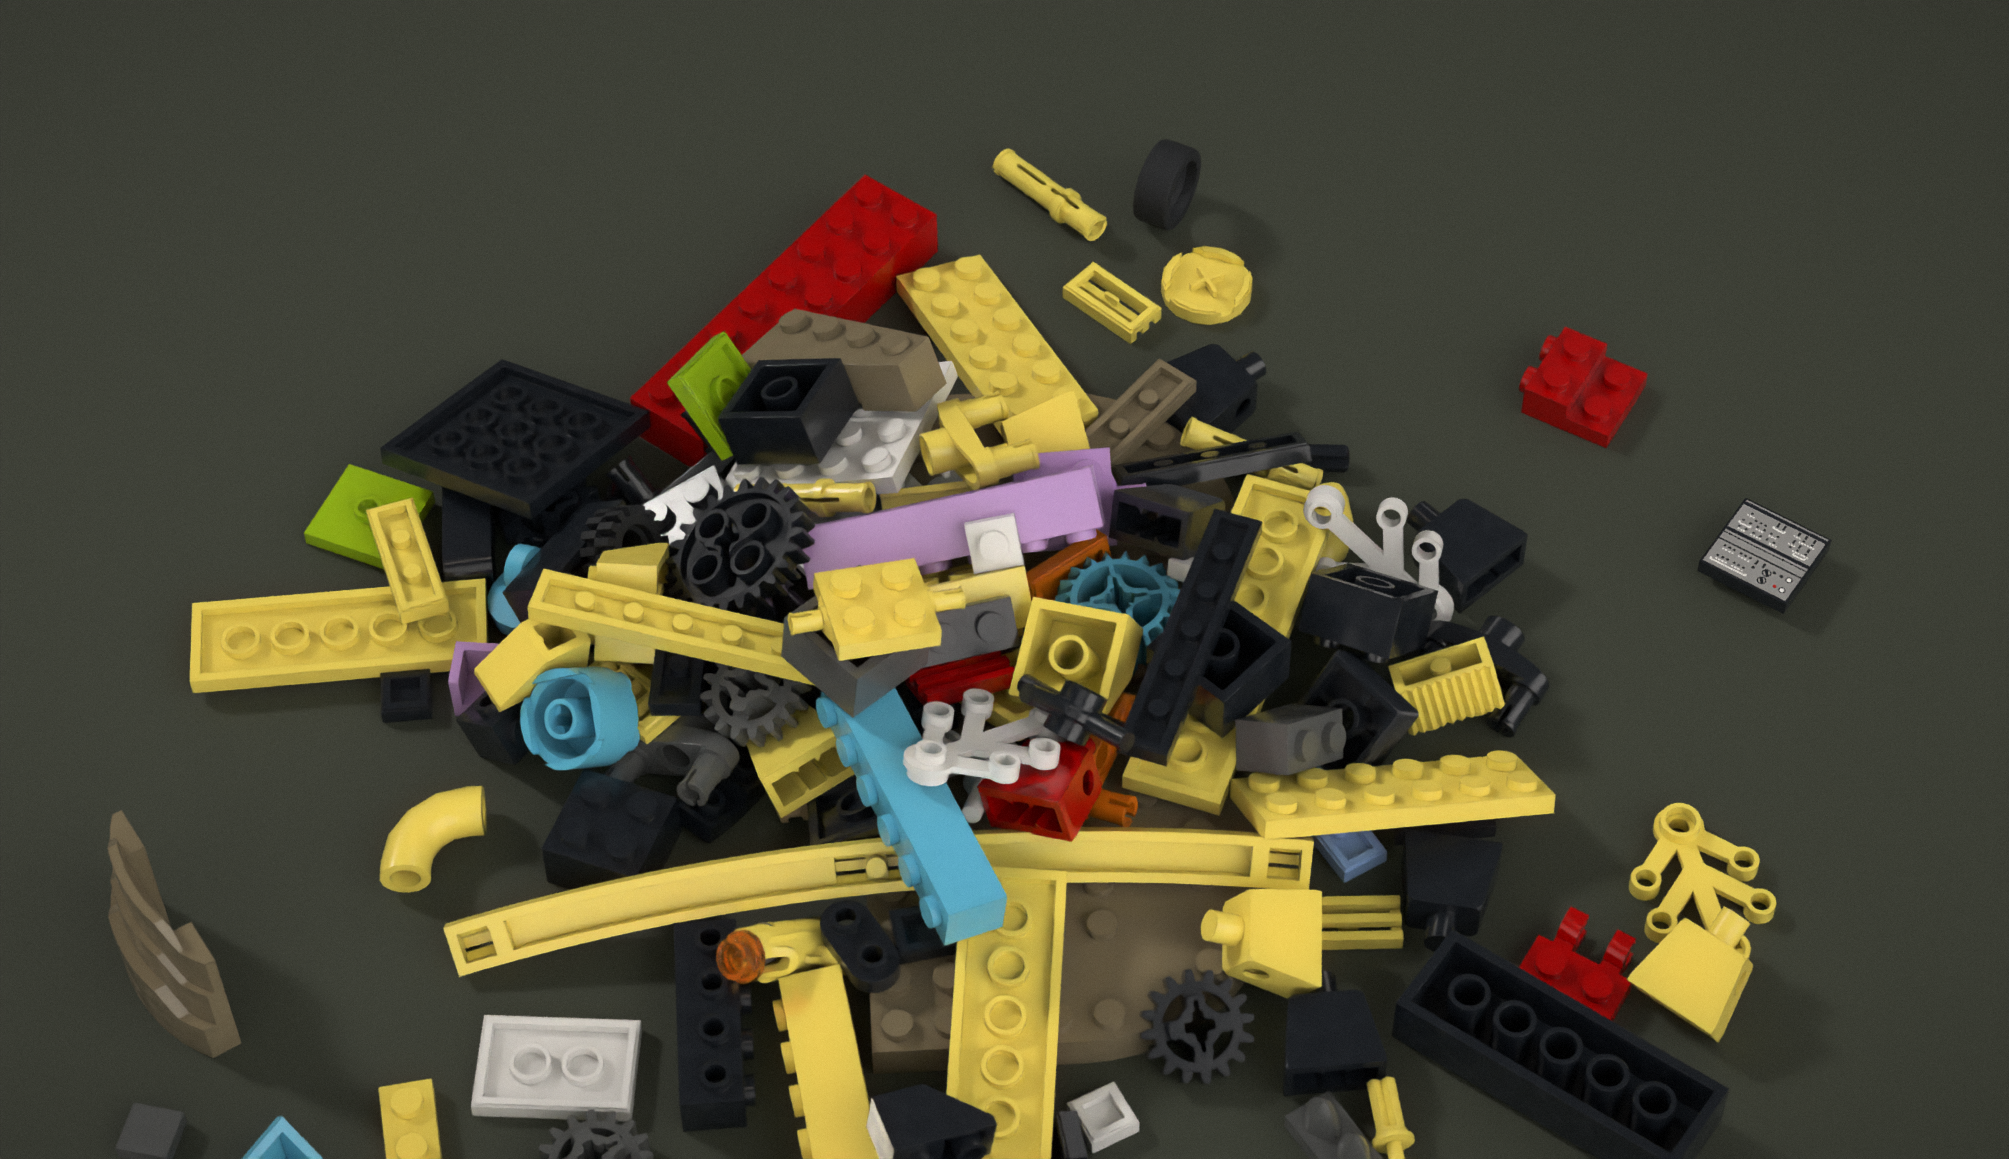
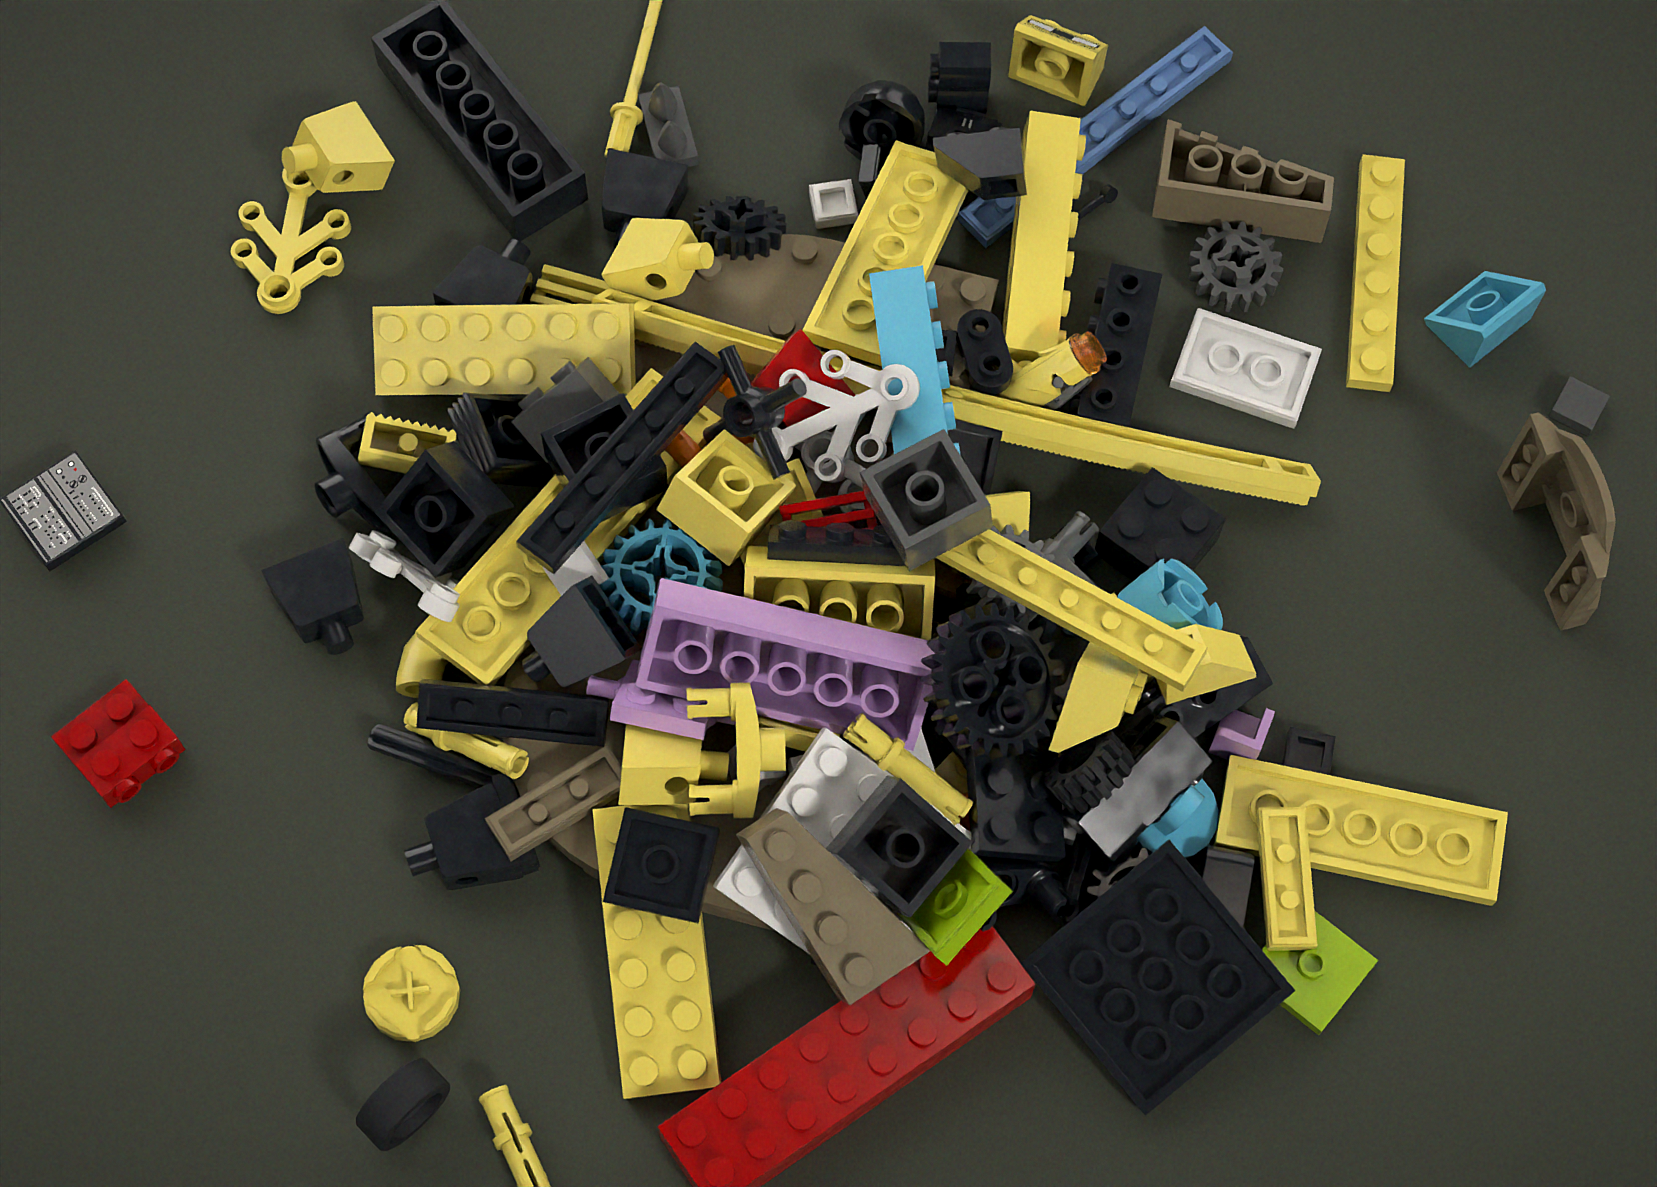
camera: 165 degrees left, 15 degrees up
light yellow cylinder [380,786,487,893] -> none
light yellow plate [788,558,966,661] -> none
white plate [964,513,1024,574] -> none
light yellow tile [1063,262,1162,344] -> none
red plate [1519,906,1636,1021] -> none
none -> black tile [602,807,720,924]

